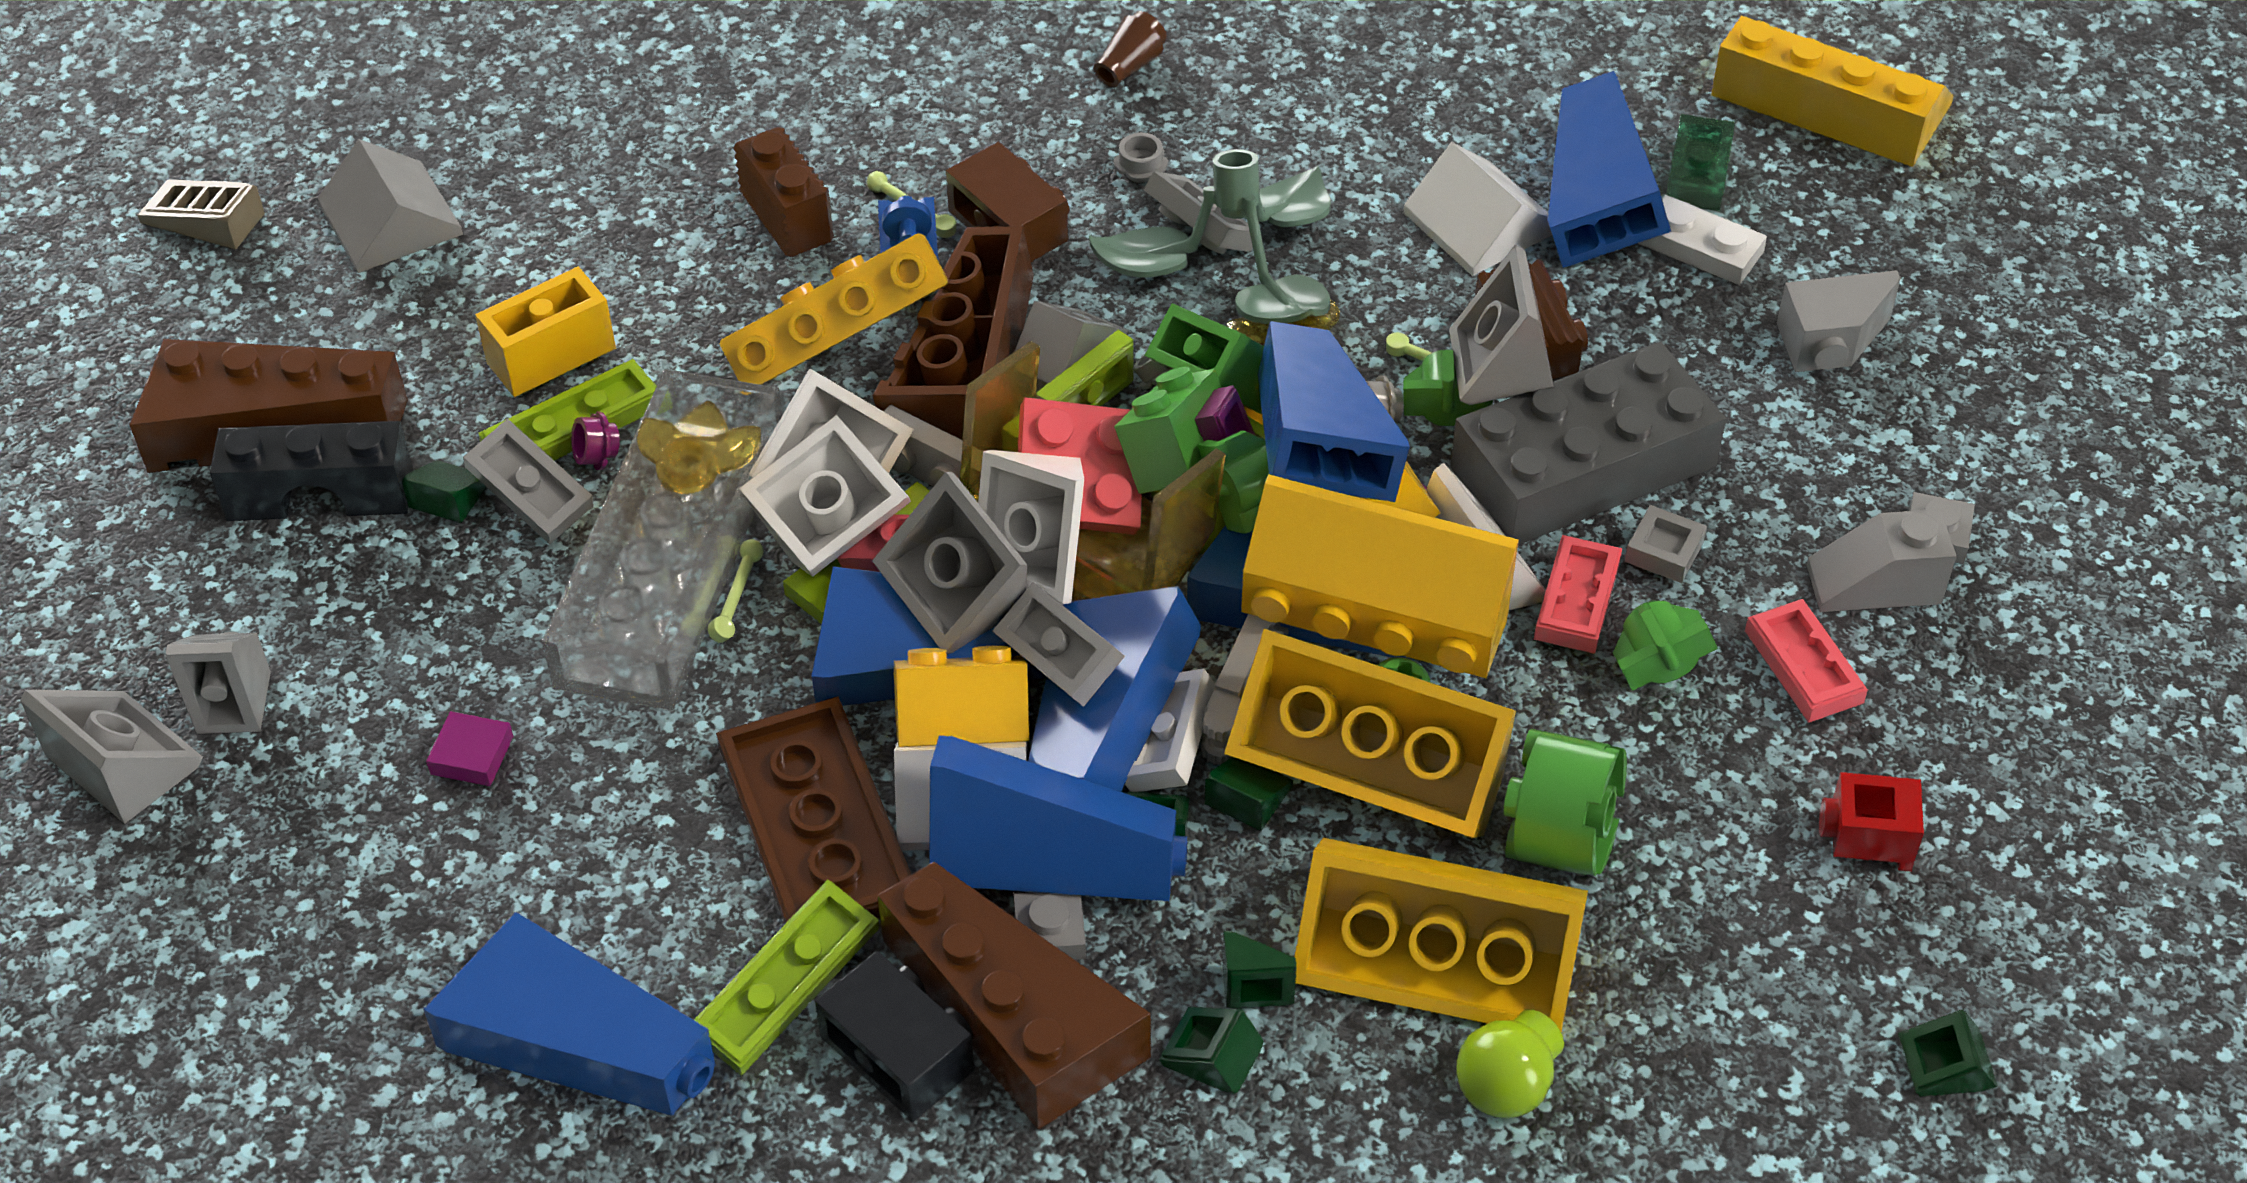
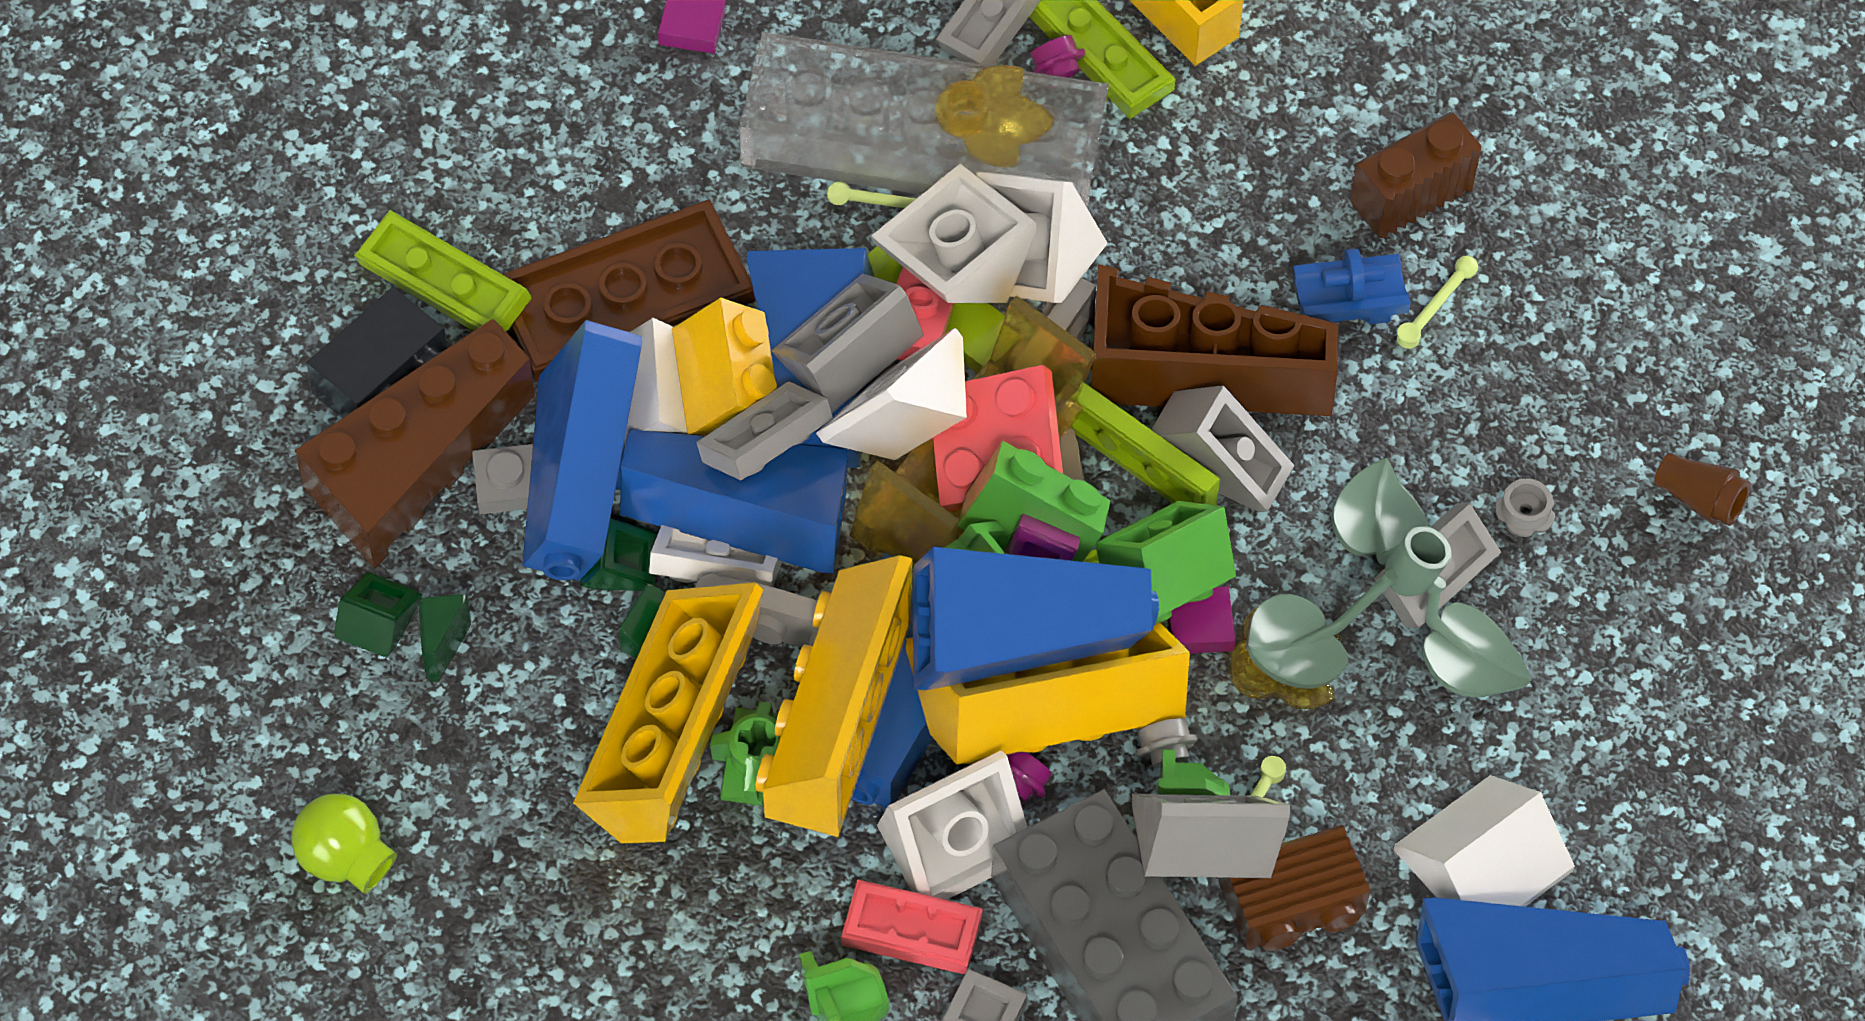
camera: 85 degrees right, 10 degrees up
blue slope [424,912,716,1116] -> none
yellow bracket [720,233,948,391] -> none
reddish brown brick [946,141,1070,262] -> none
yellow slope [1294,838,1588,1032] -> none
bright green brick [1504,729,1627,876] -> none

